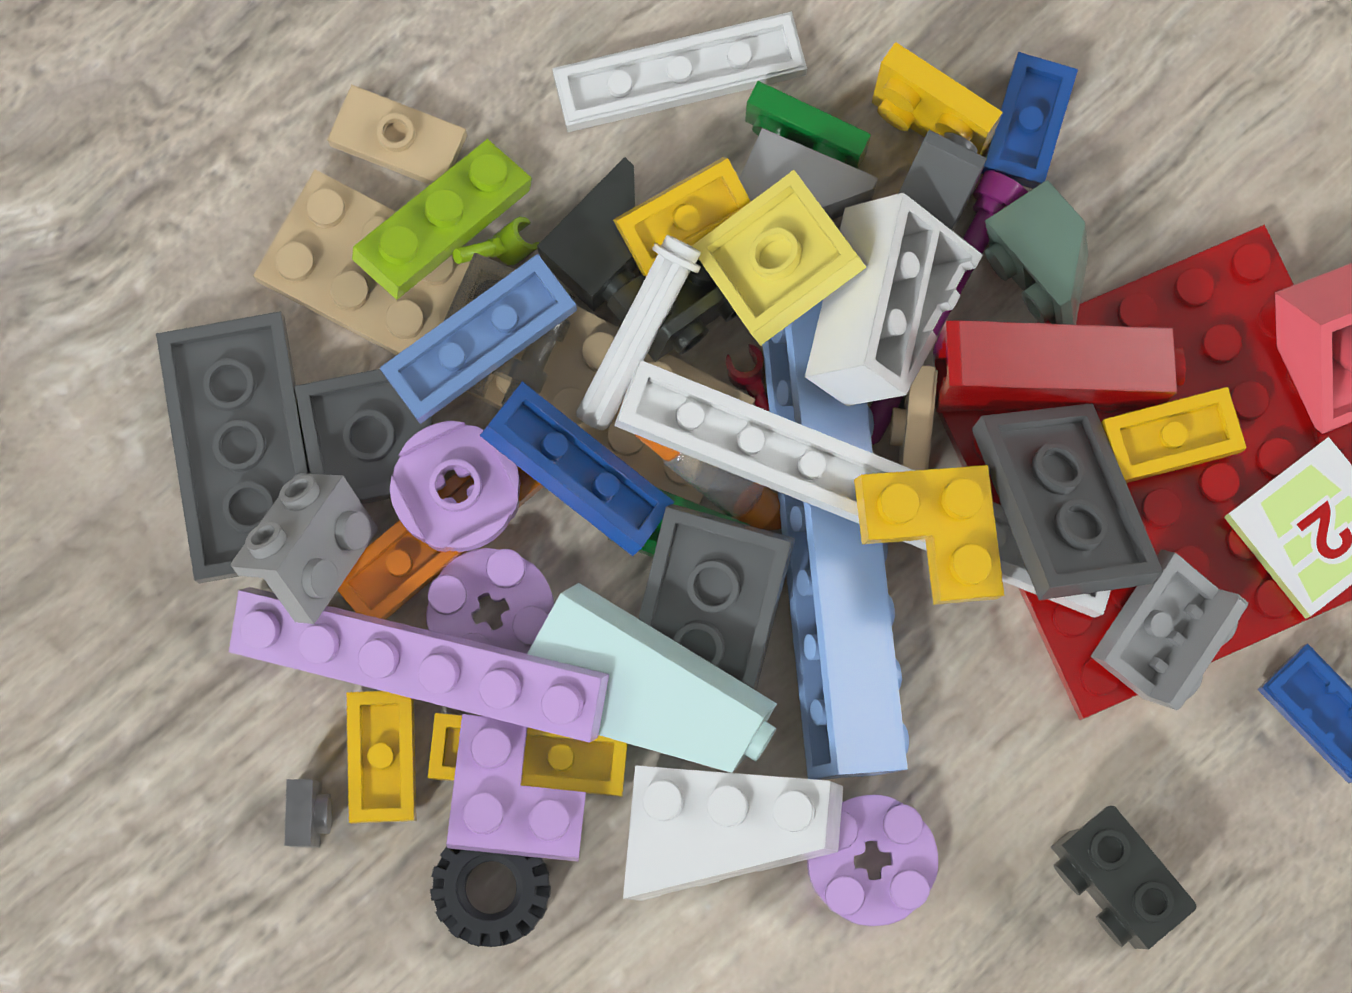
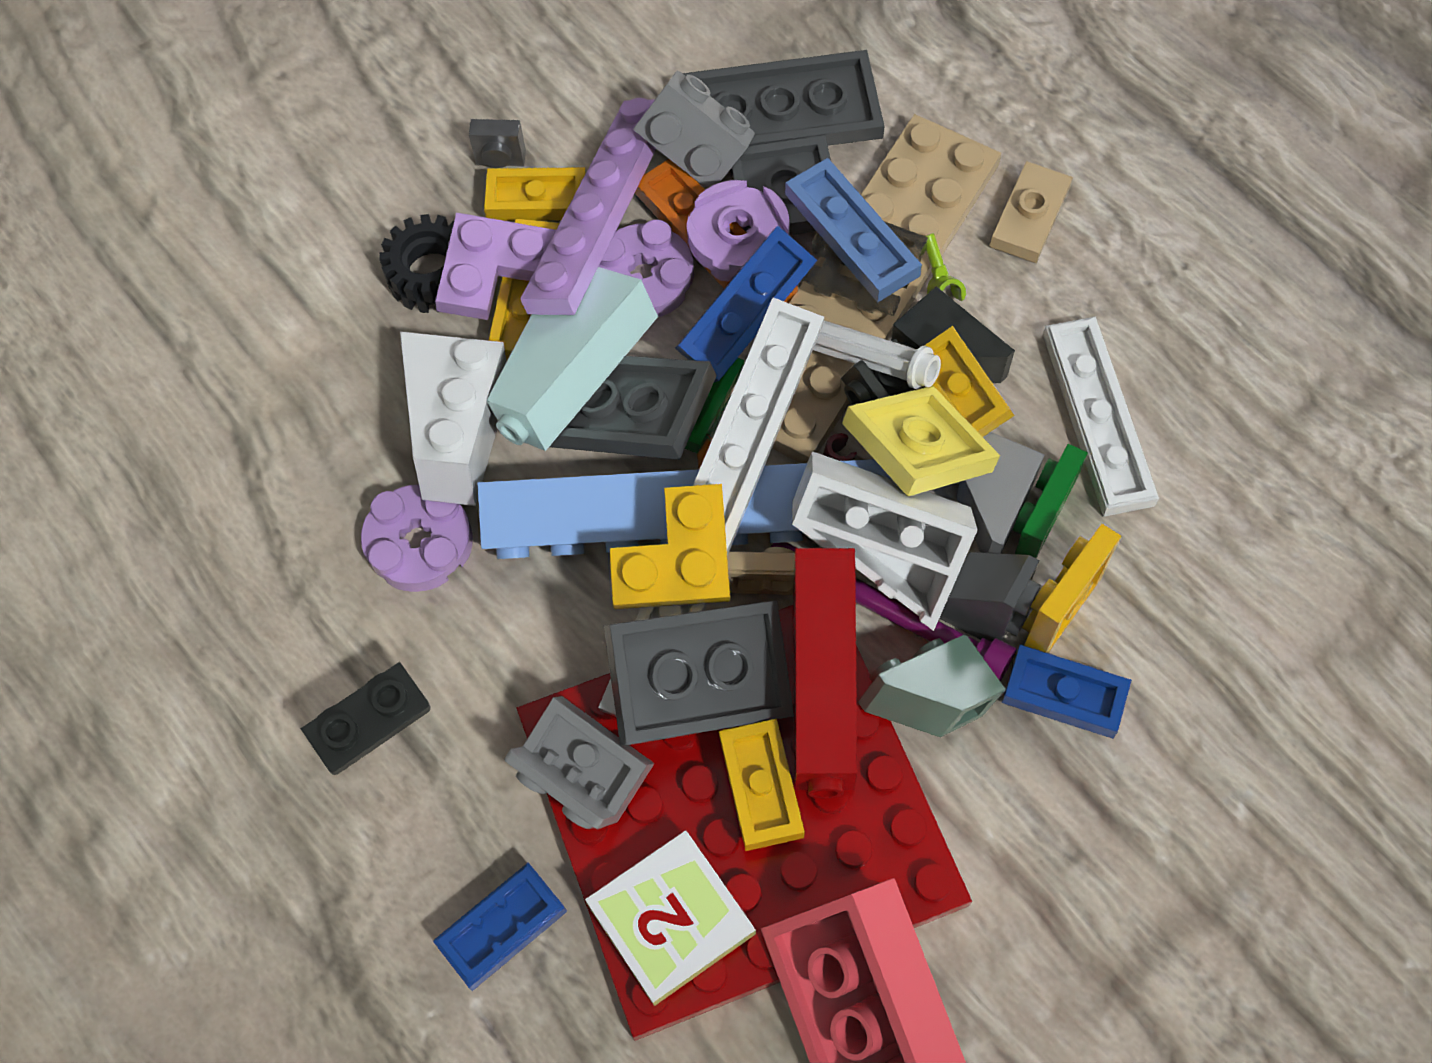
camera: 95 degrees right, 15 degrees down
lime plate [352,139,532,300] -> none

